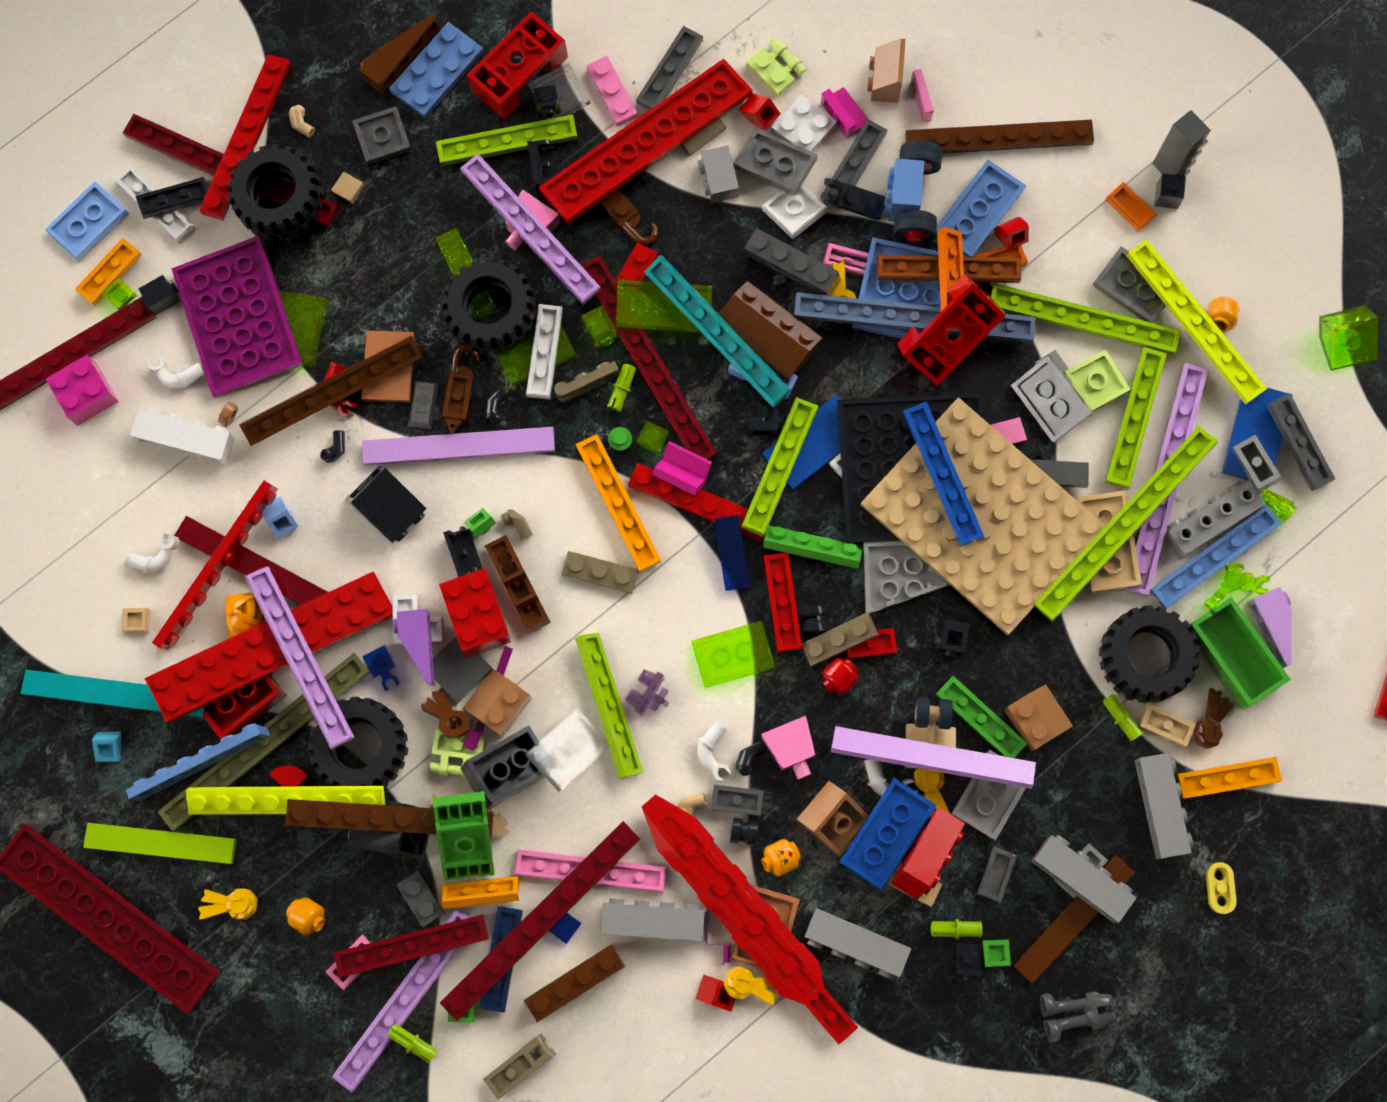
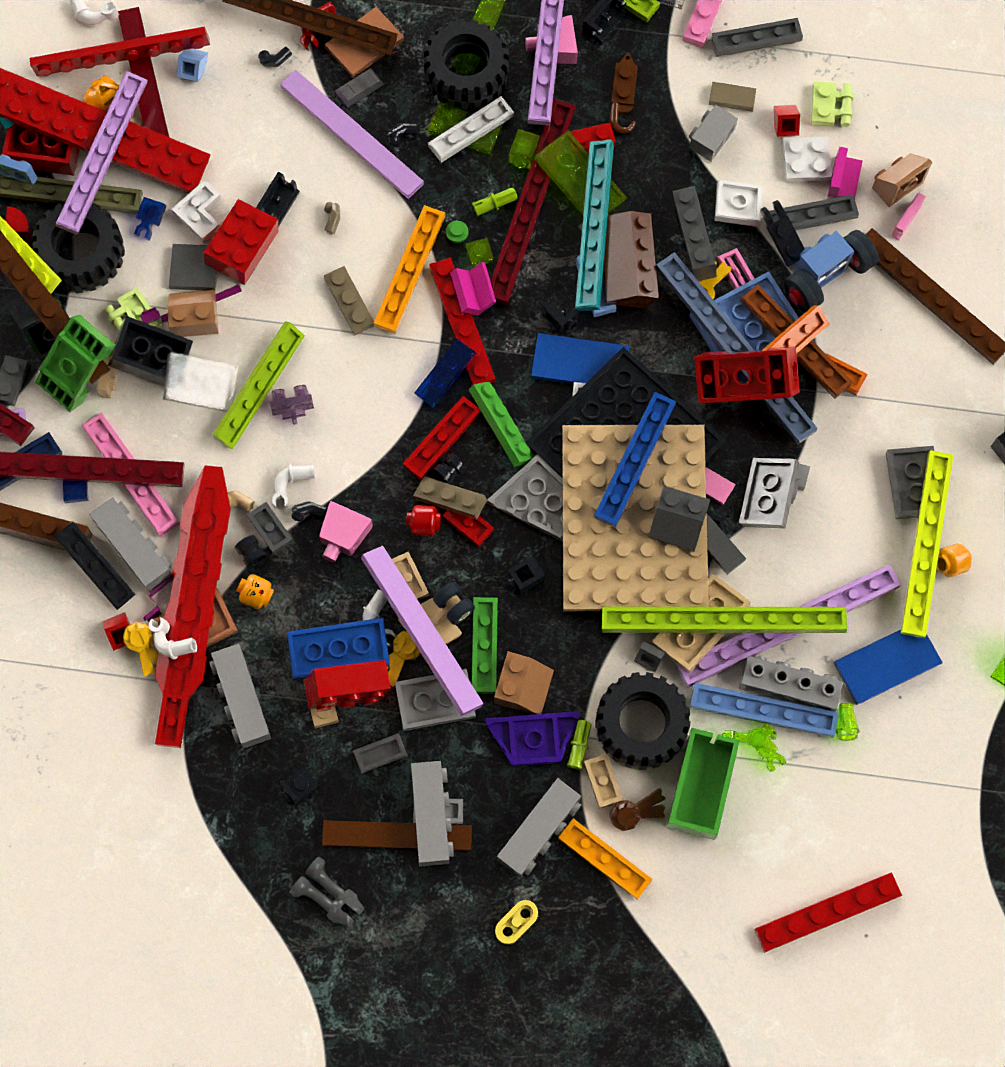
camera: 40 degrees right, 5 degrees down
tan tile [122,608,150,634] -> none
black slope [345,465,427,543] -> none
medium lavender slope [393,609,435,686] -> none
reddish brown piece [421,688,470,739] -> none
reddish brown plate [442,345,481,435] -> none
light orange plate [442,876,519,909] -> none
bright green plate [464,508,496,538] -> none
reddish brown slope [485,535,551,634] -> none
red plate [539,58,753,224] -> none
dark tan plate [554,361,620,402] -> none
clear neon green tile [691,621,775,689] -> none
flat silver plate [733,128,817,195] -> none
lime tile [741,397,818,537] -> none
medium nougat slope [797,781,869,857] -> none
lime axle [930,919,982,939] -> none
medium blue plate [936,160,1026,257] -> none
bright green plate [982,939,1011,967] -> none
lime plate [991,283,1181,355] -> none
red brick [994,217,1029,251] -> none
yellowish green plate [1064,349,1131,412] -> none
orange tile [1105,182,1157,232] -> none
lime plate [1105,347,1167,489] -> none
light grey brick [1233,435,1281,493] -> none
lavender slope [1247,587,1292,668] -> none
dark grey plate [1266,393,1335,491] -> none
none -> black tile [54,521,136,610]
none -> white piece [149,617,197,660]
none -> tan plate [392,551,429,600]
none -> dark purple wing [485,711,580,767]
none -> dark grey plate [634,641,665,672]
none -> dark grey slope [648,486,710,552]

